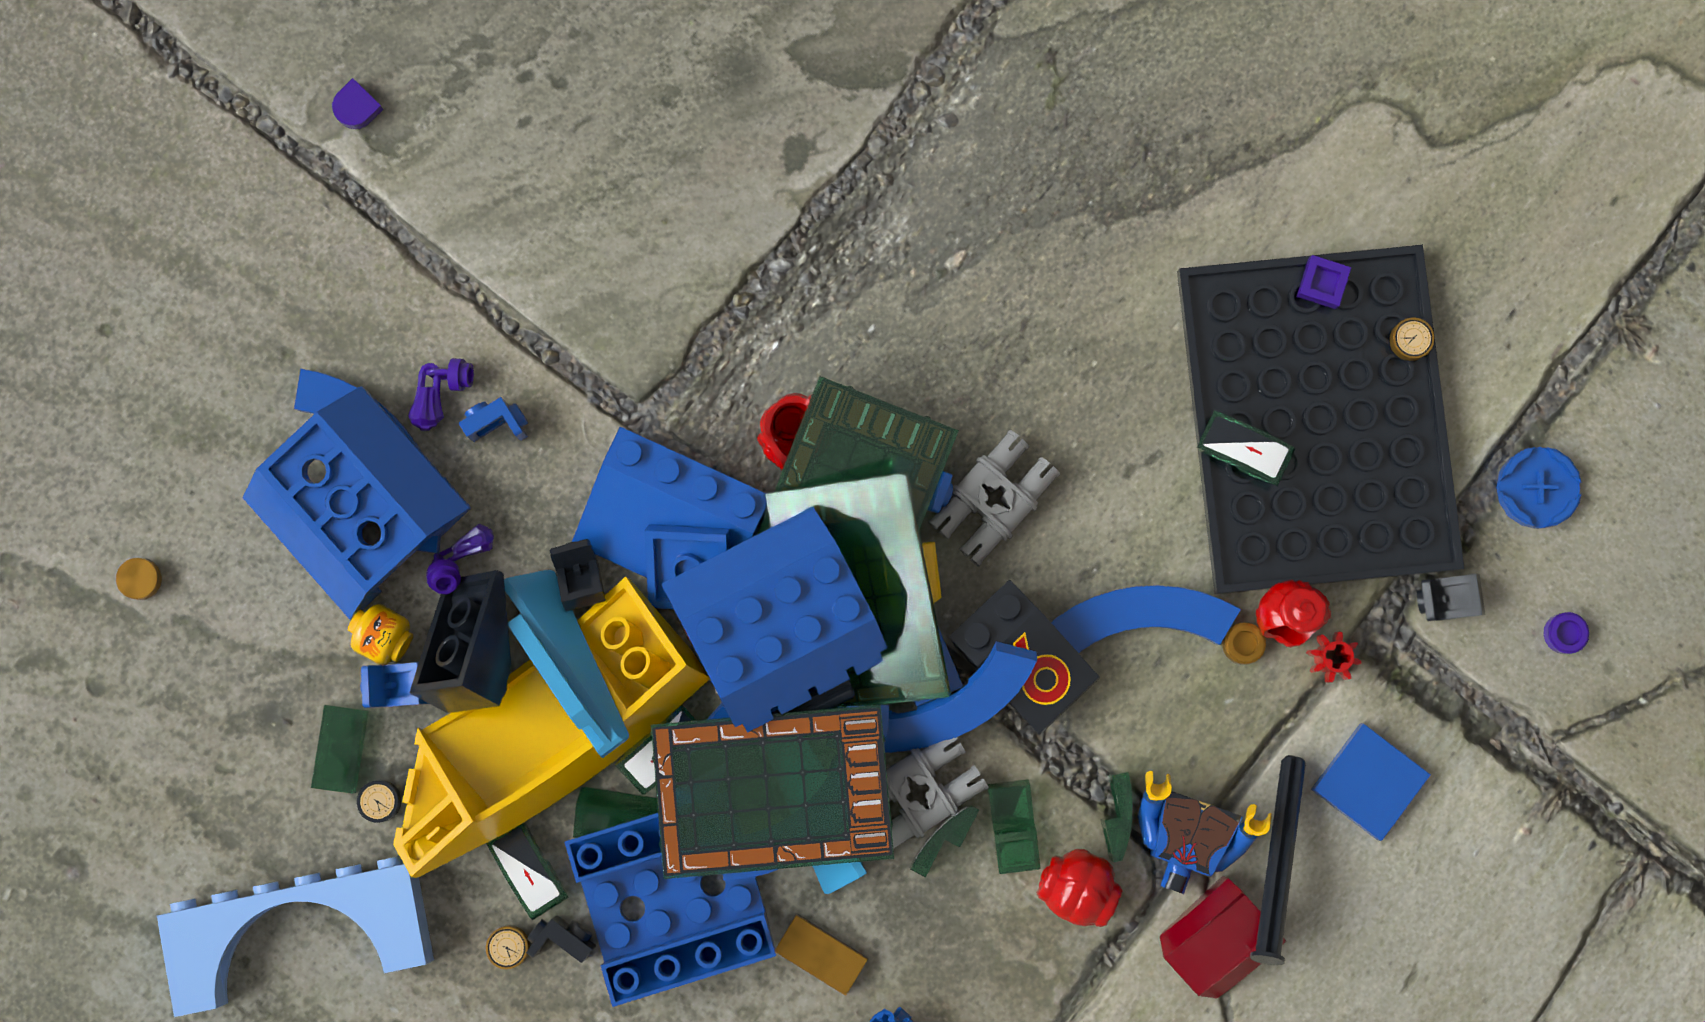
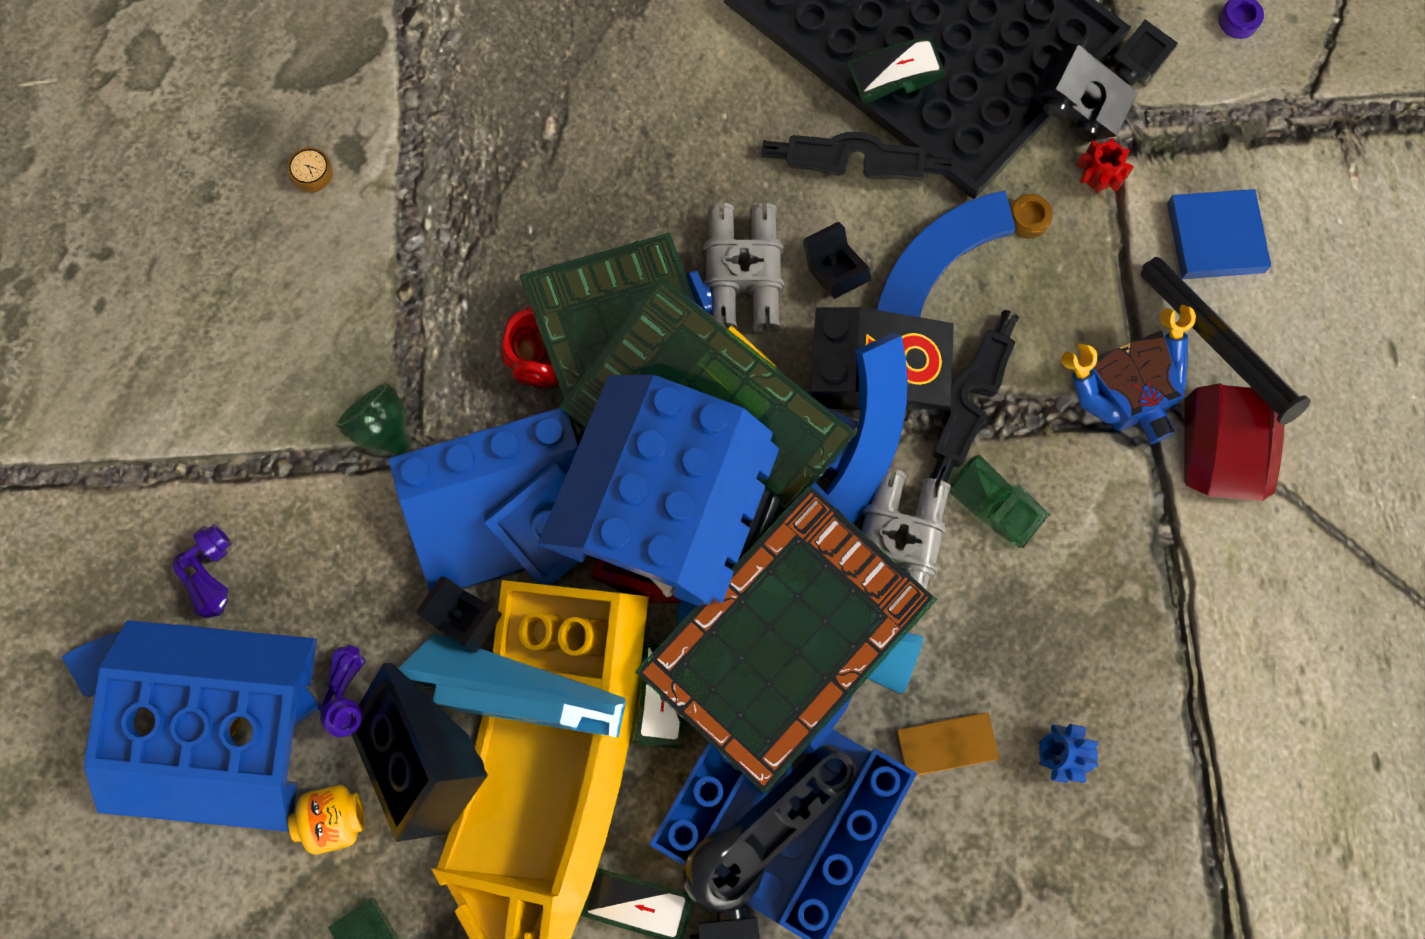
camera: 45 degrees left, 10 degrees down
blue bracket [360,662,429,708] -> none
blue bracket [459,397,528,442] -> none
clear green slope [573,787,659,838] -> none
clear green slope [909,805,979,877] -> none
red hair [1036,849,1123,927] -> none
clear green slope [1100,771,1133,862] -> none
red hair [1255,579,1331,648] -> none
none -> tile [287,147,333,192]
none -> clear green helmet [336,382,410,456]
none -> black beam [683,745,856,913]
none -> black piece [762,131,953,181]
none -> black bracket [803,222,871,299]
none -> black piece [930,310,1019,487]
none -> brick [1031,45,1138,142]

